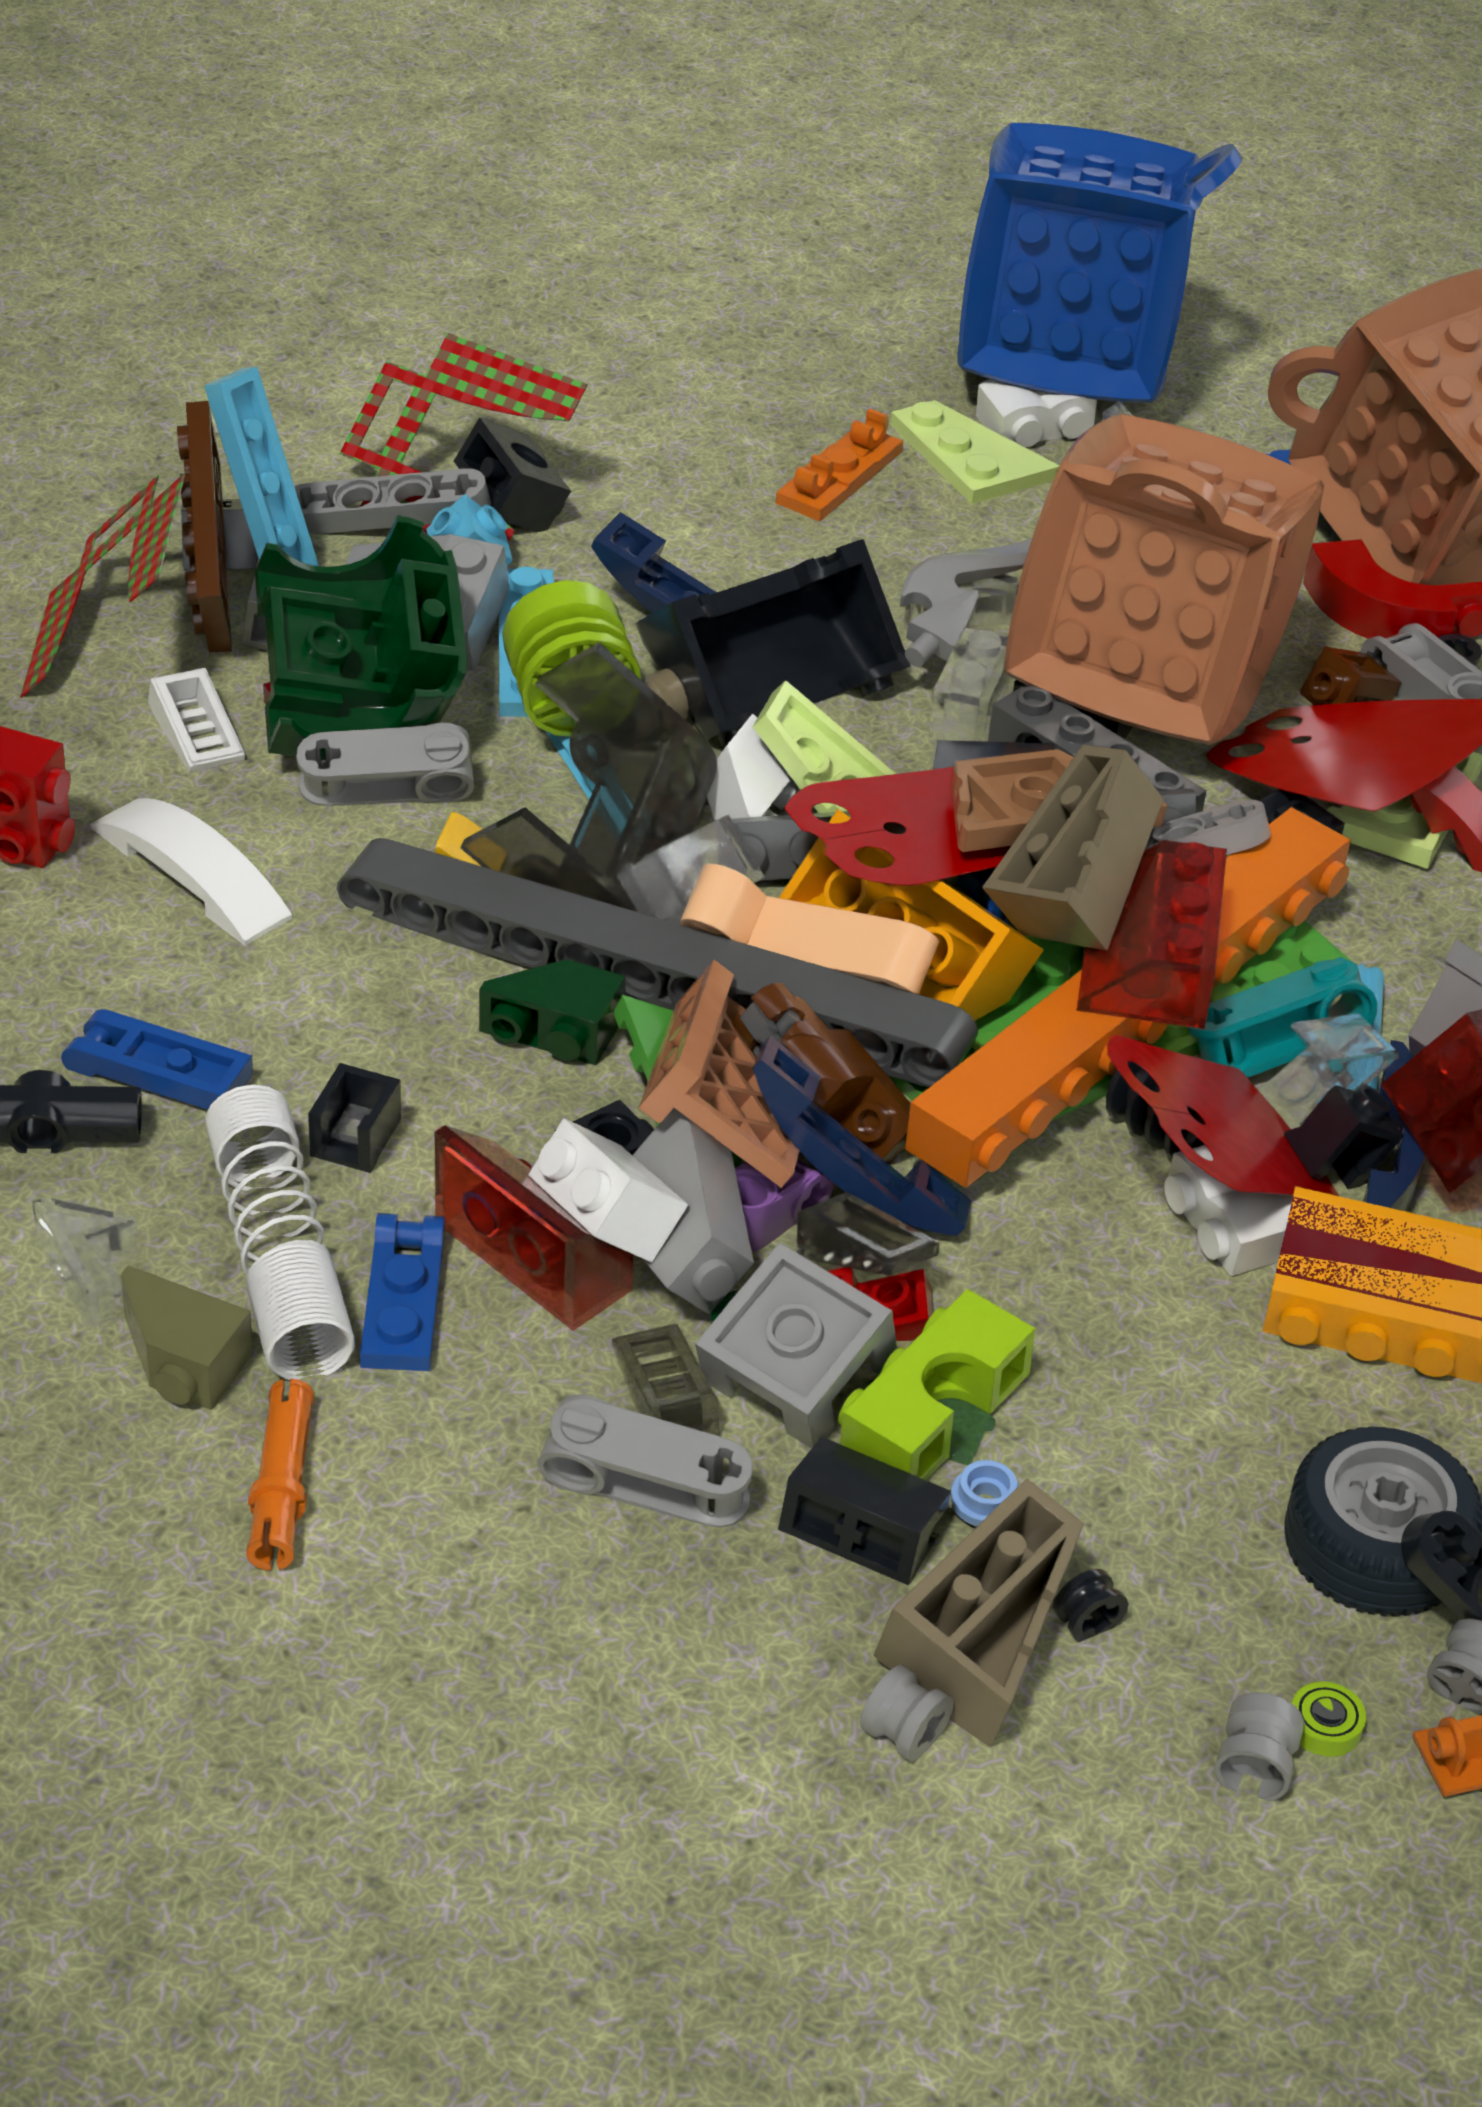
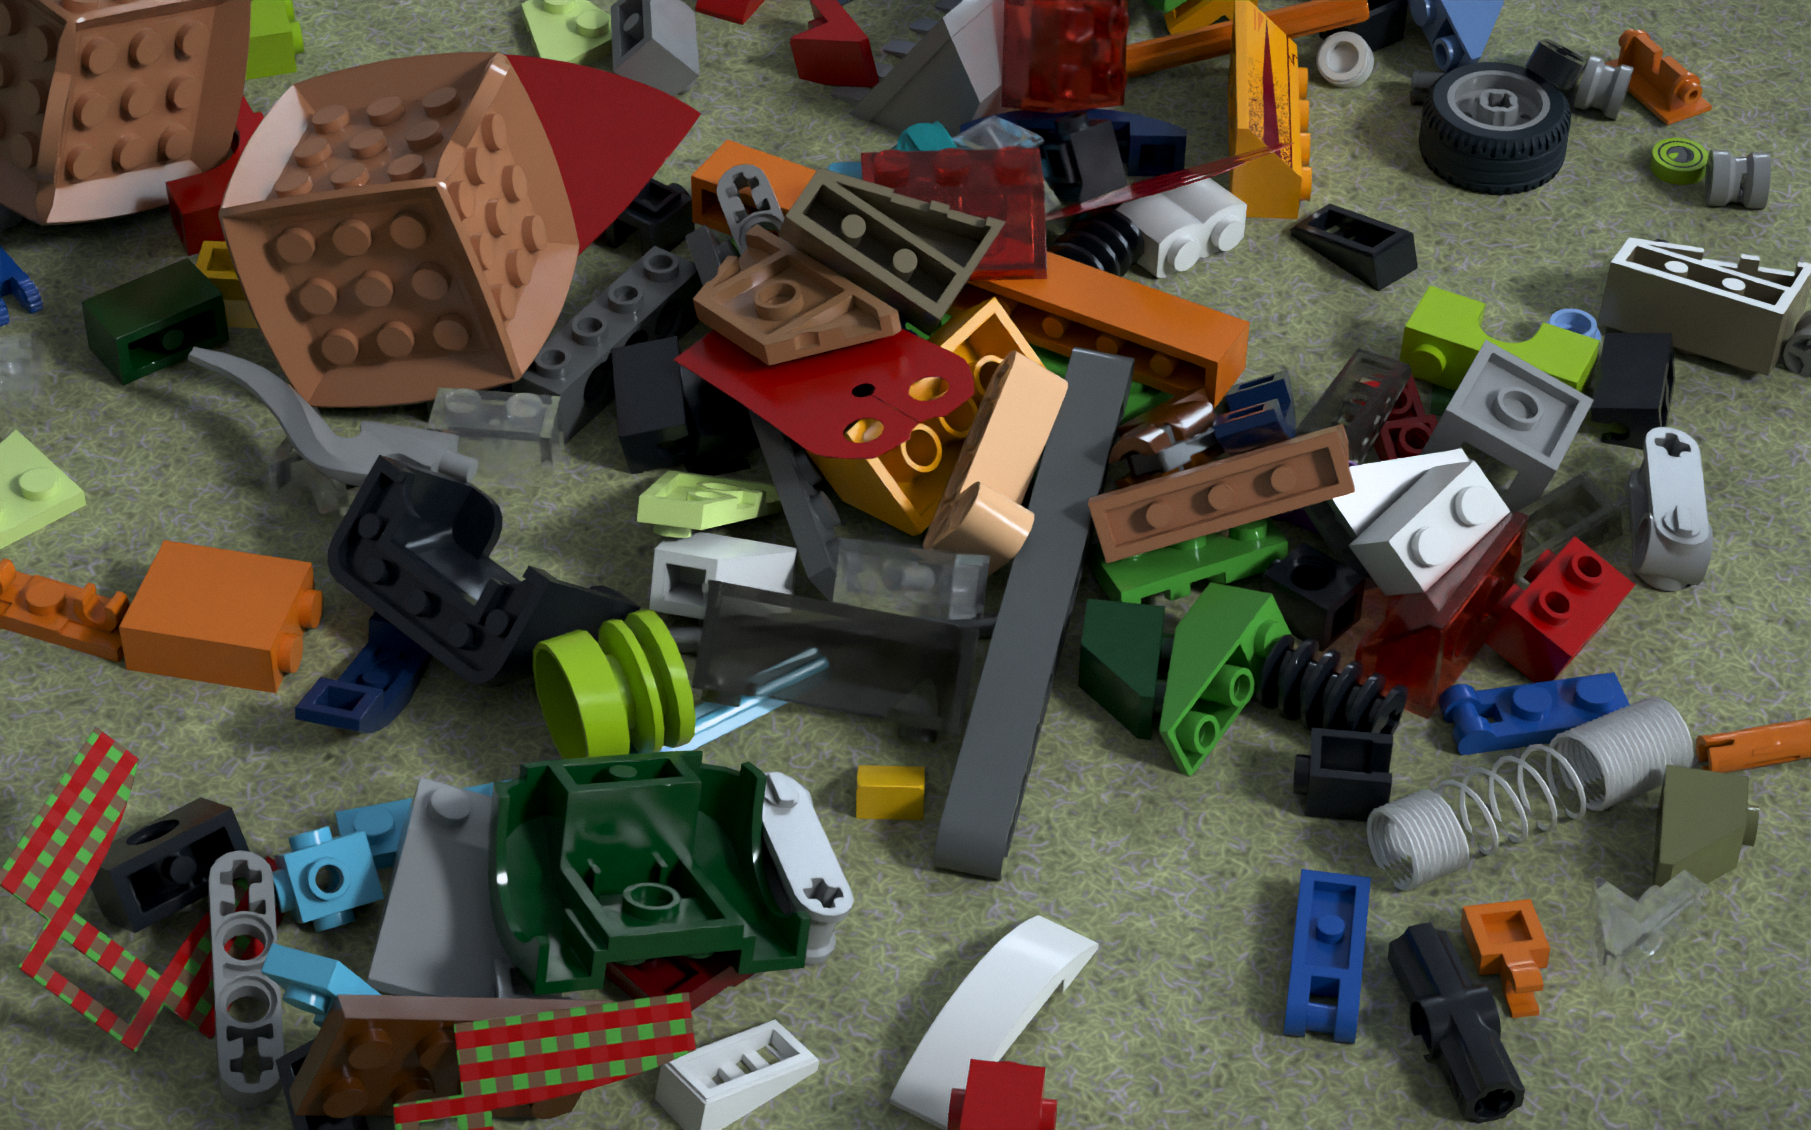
camera: 100 degrees left, 0 degrees up
none -> orange brick [119,540,324,693]
none -> bright green slope [1159,582,1291,777]
none -> black piece [1256,634,1409,734]
none -> black slope [1290,203,1418,292]
none -> orange plate [1460,899,1550,1018]
none -> red brick [1484,536,1635,683]

